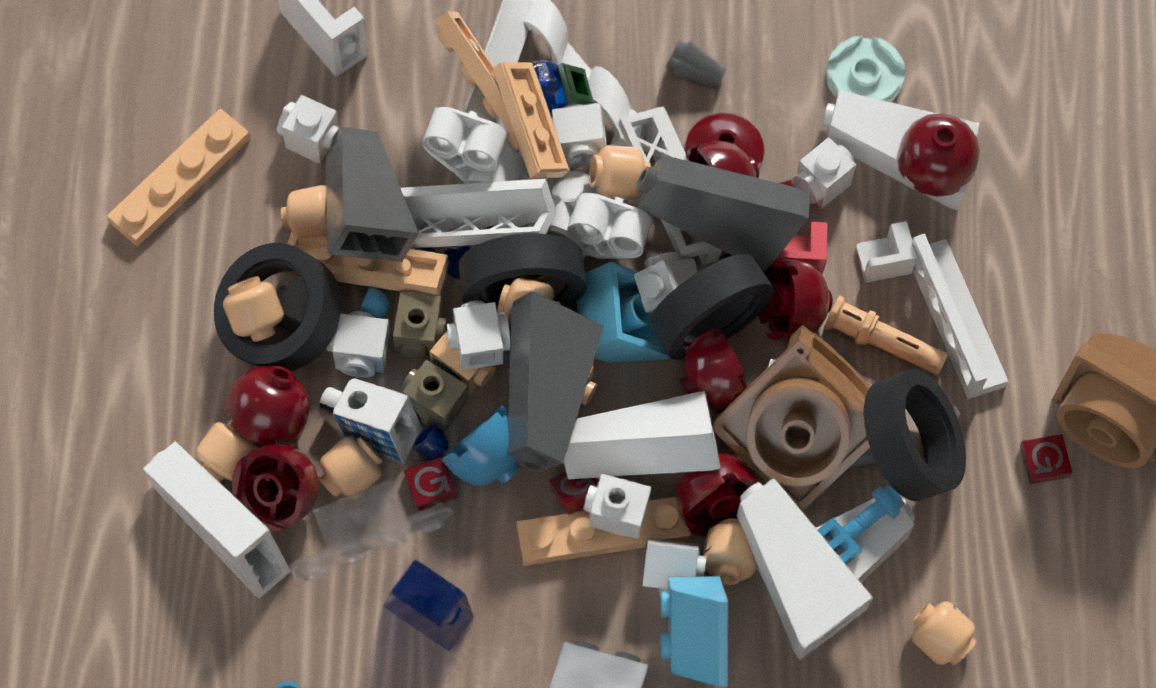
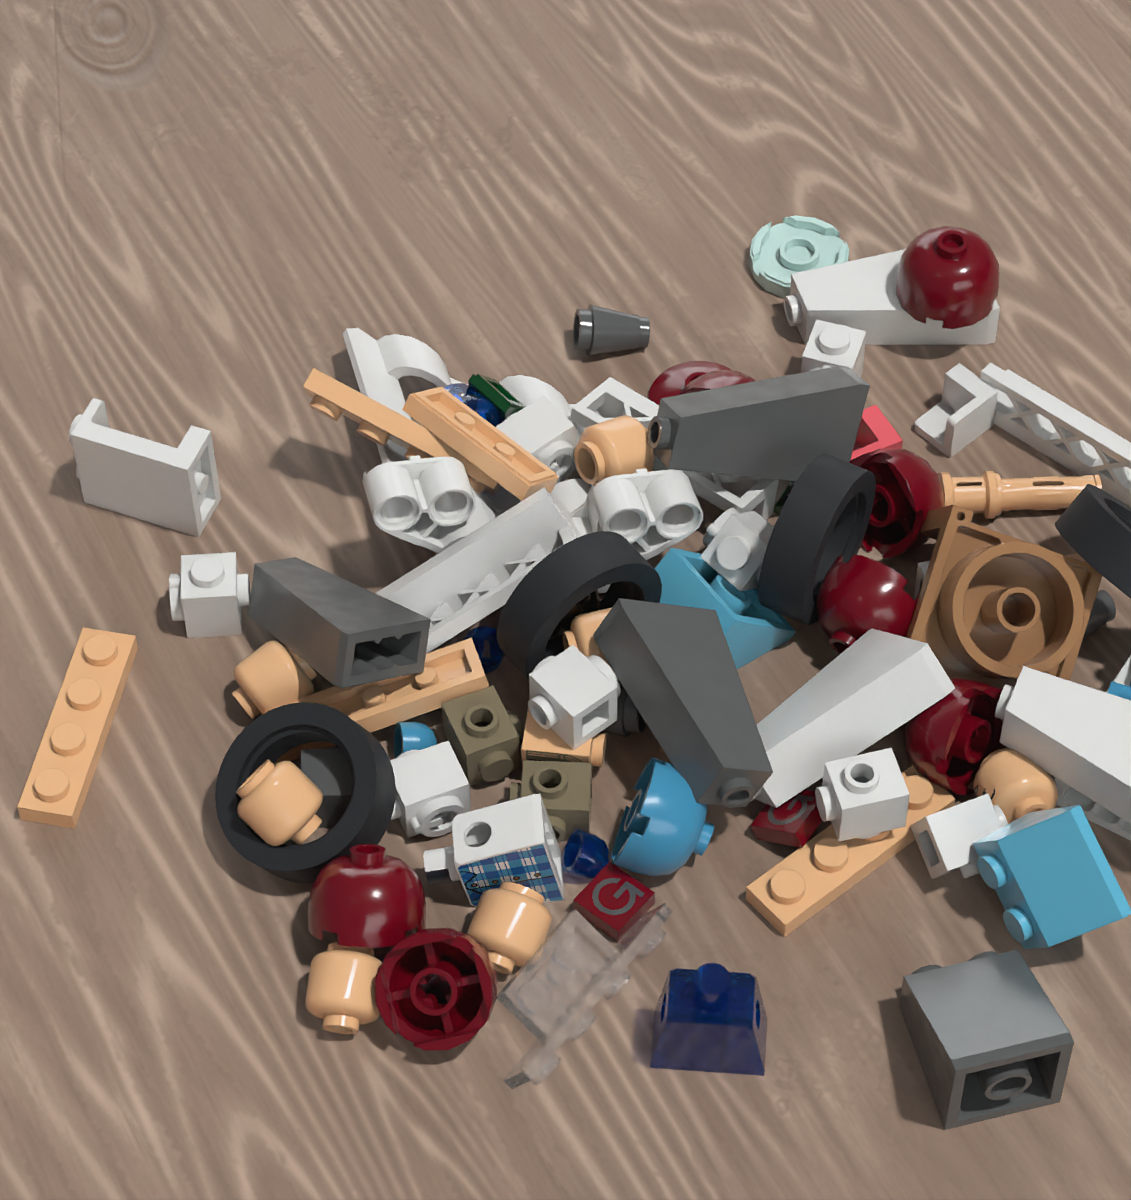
camera: 25 degrees left, 15 degrees down
white slope [143,441,291,599] -> none

